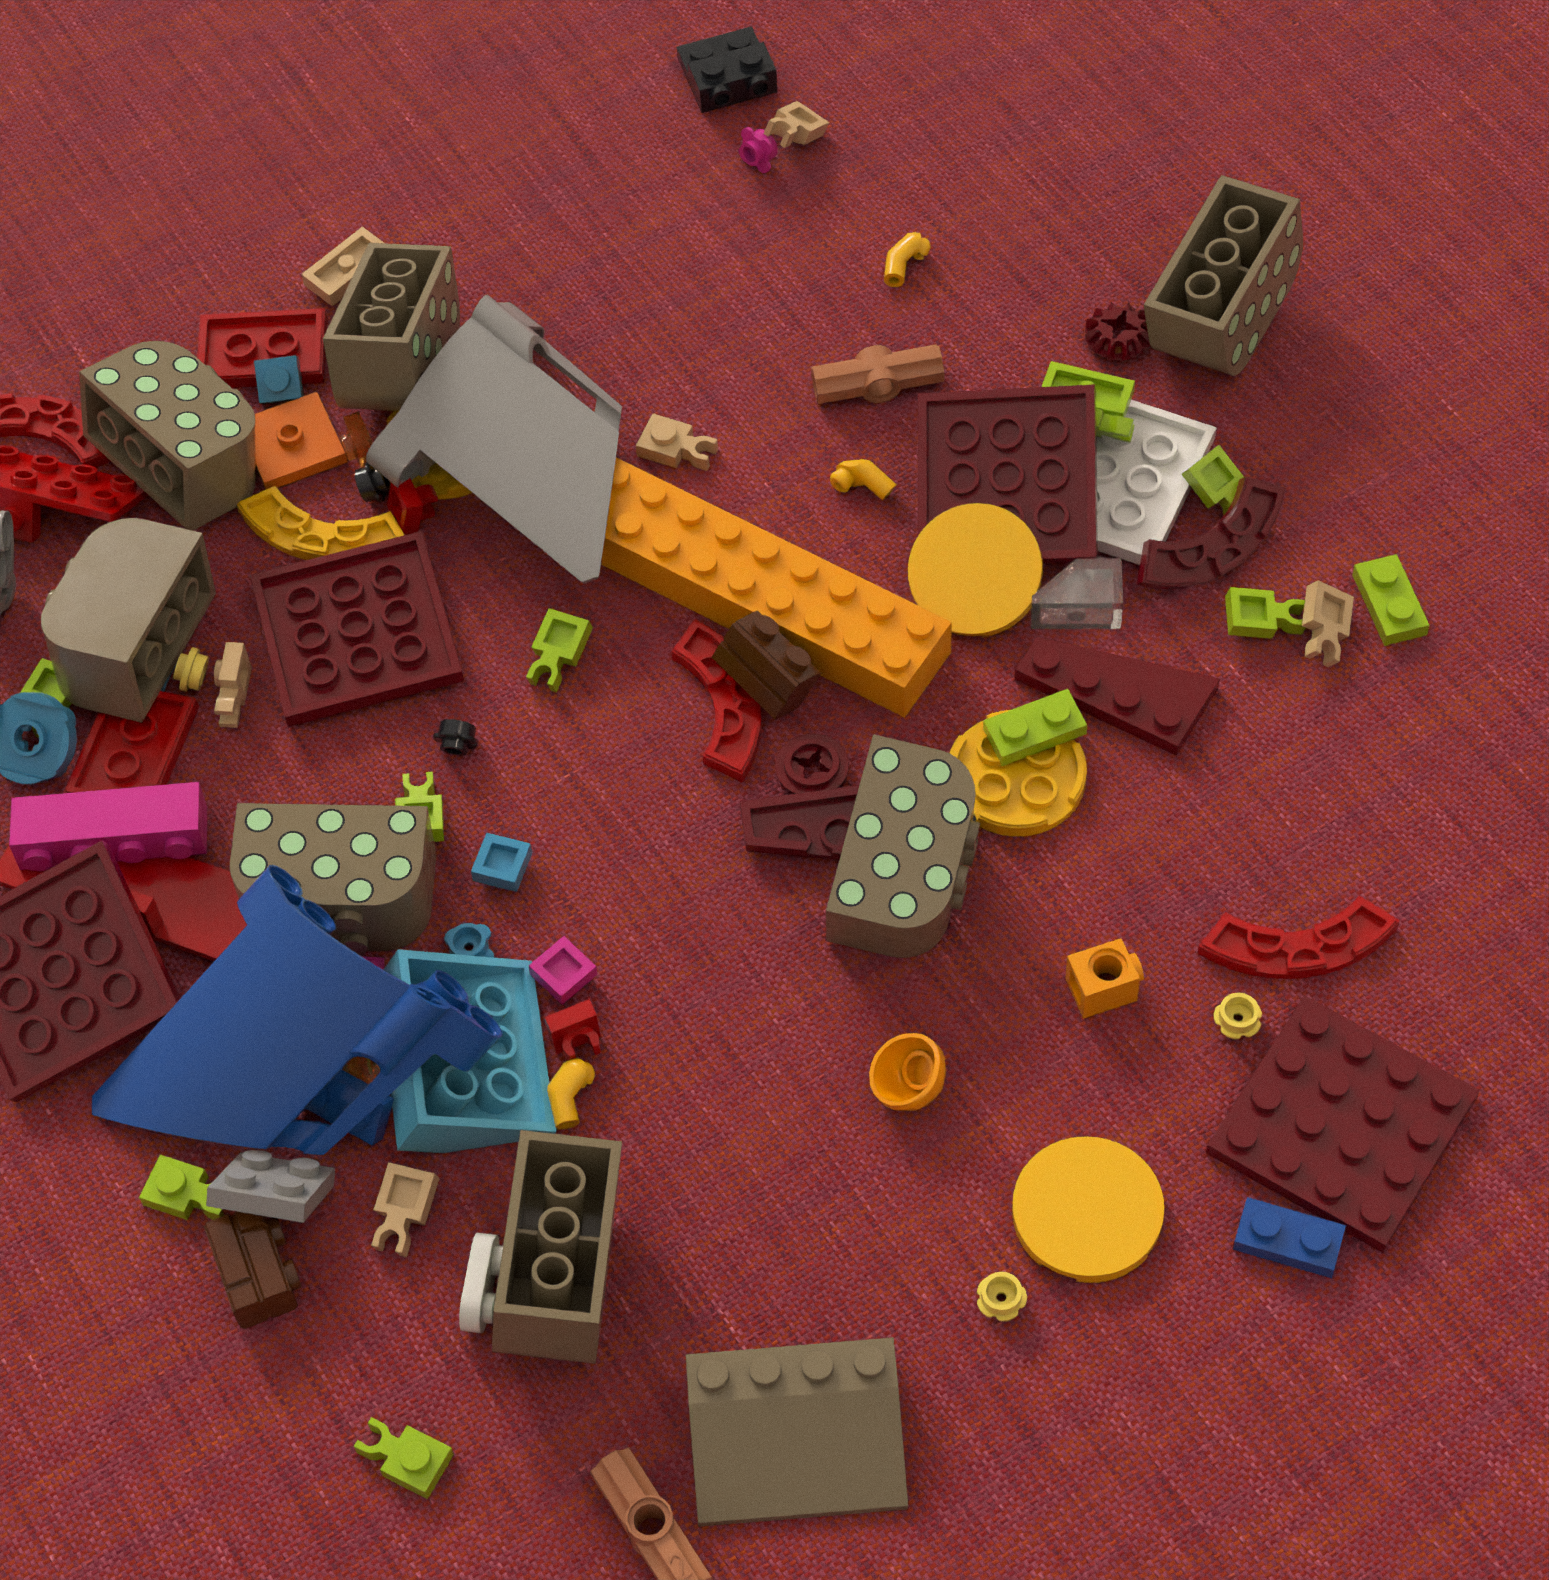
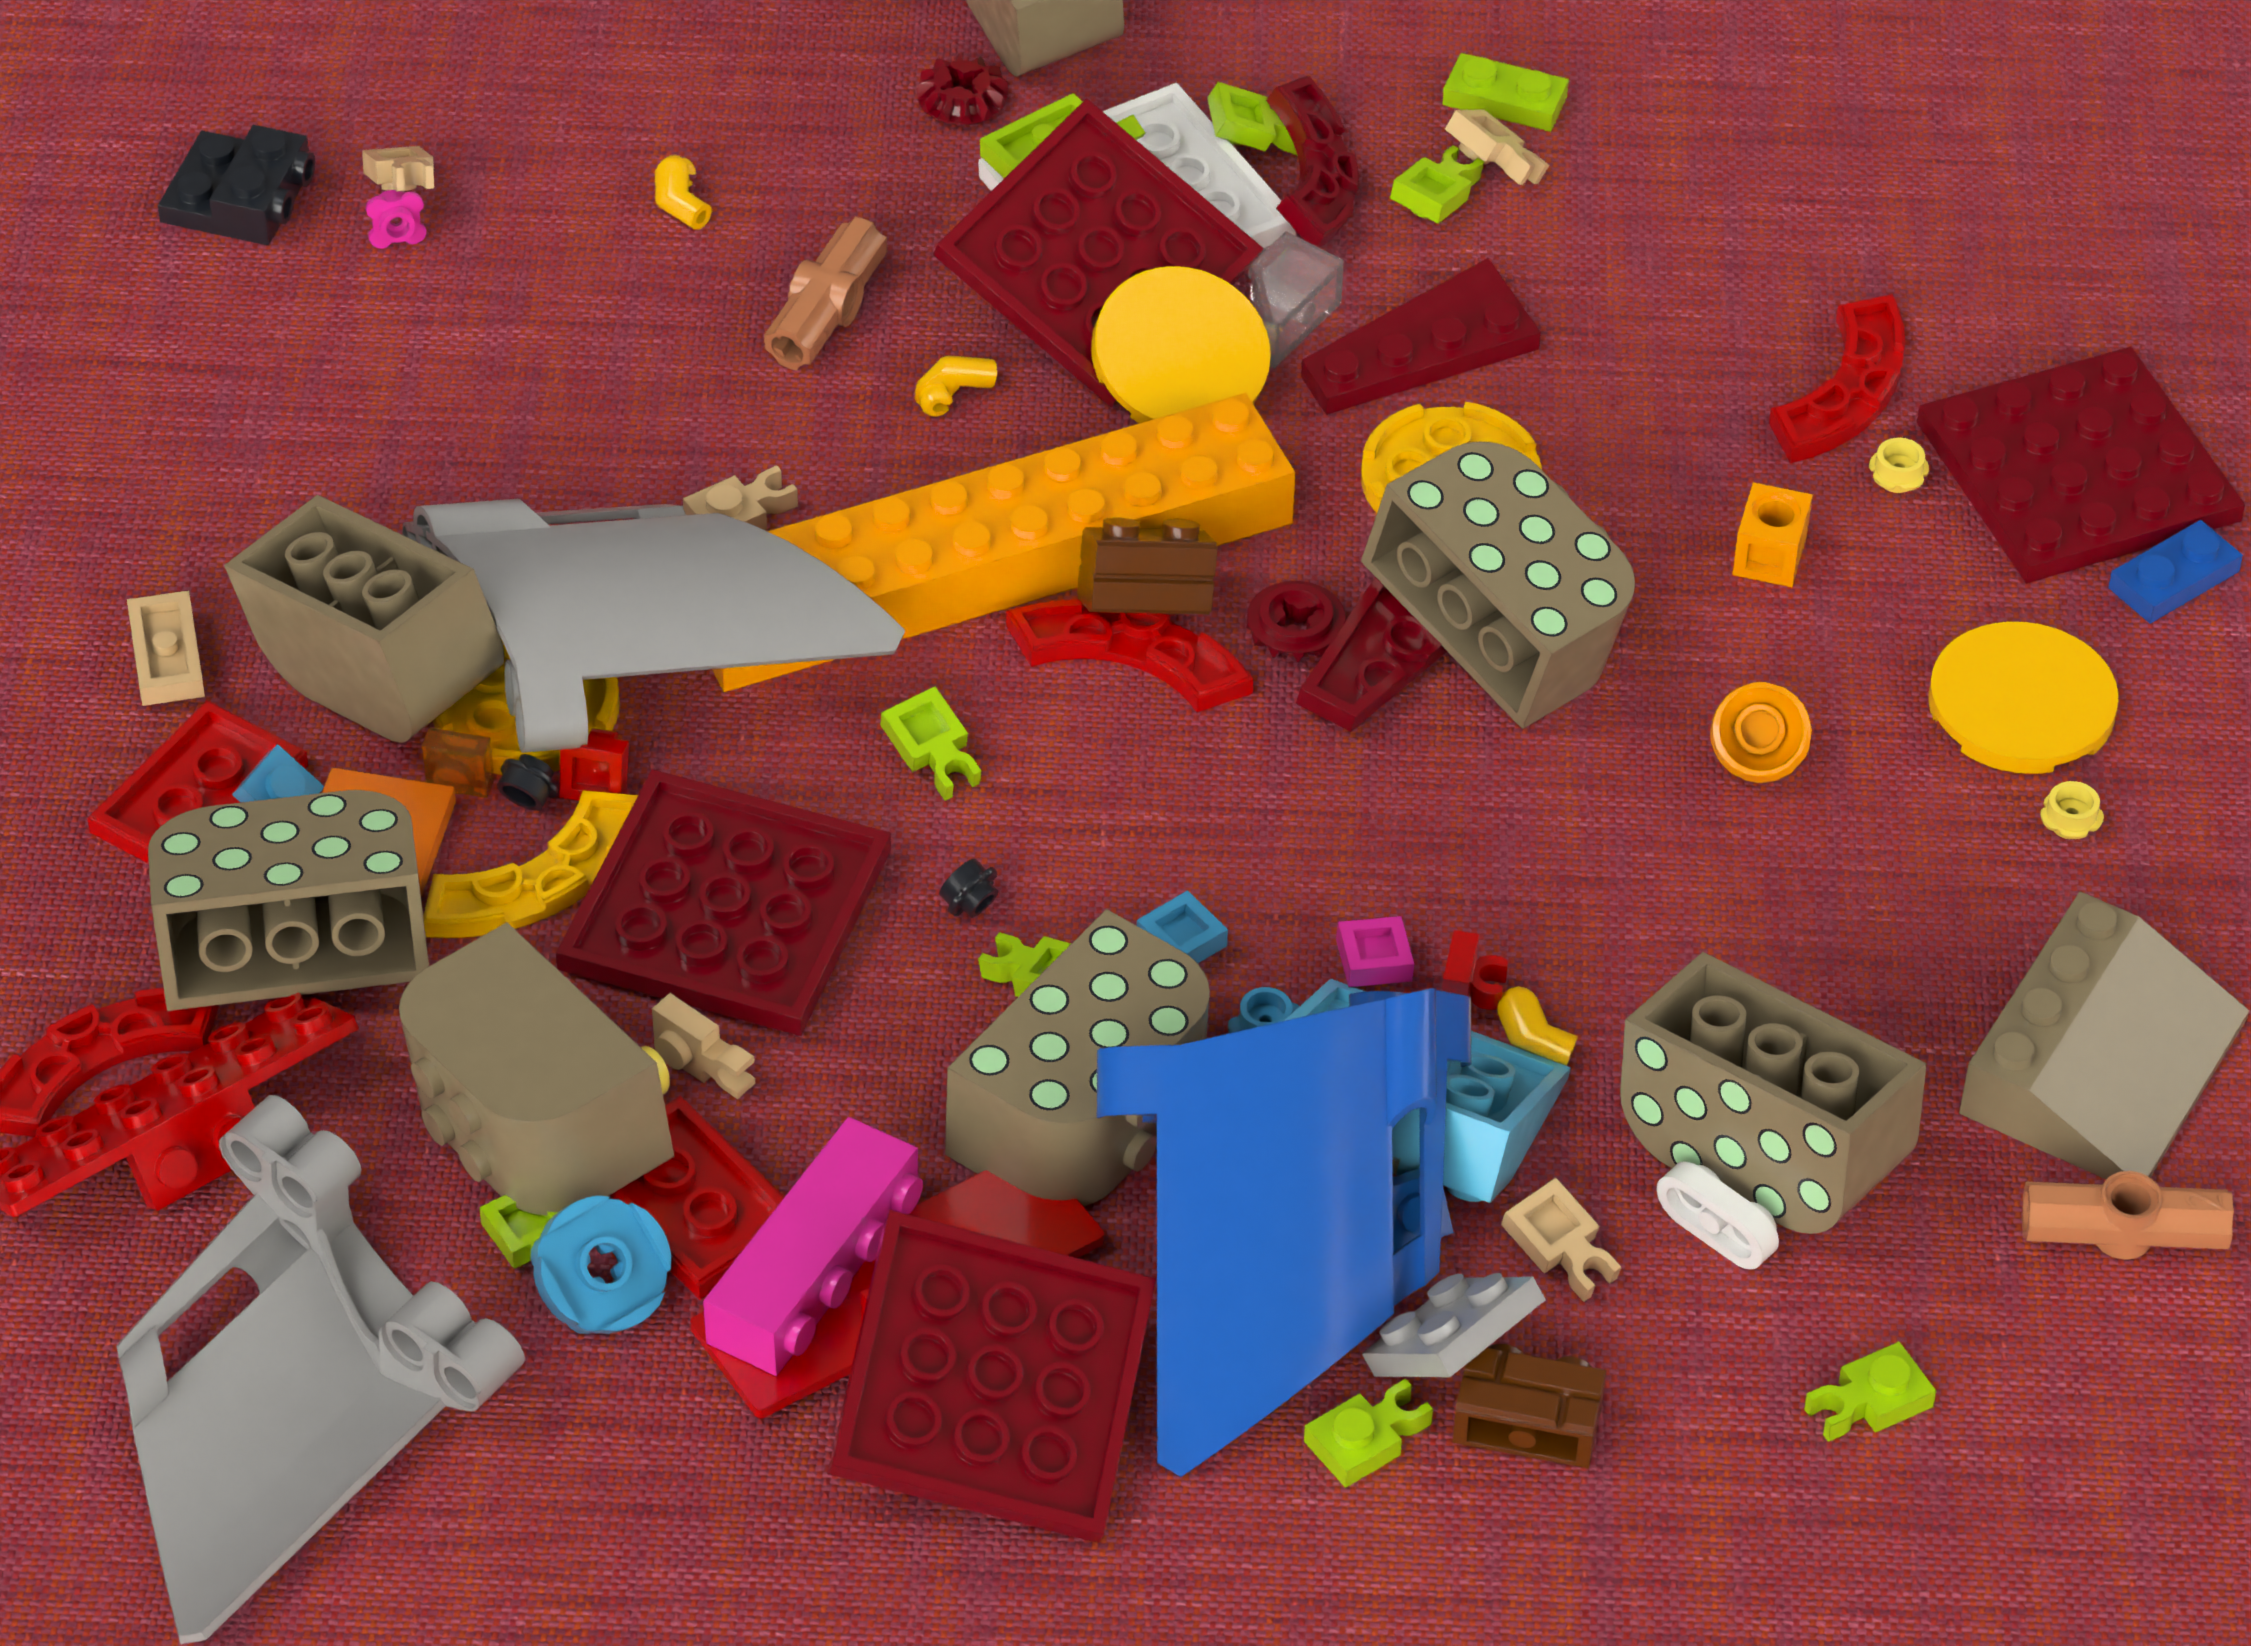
camera: 60 degrees left, 10 degrees down
lime plate [983,689,1087,766] -> none

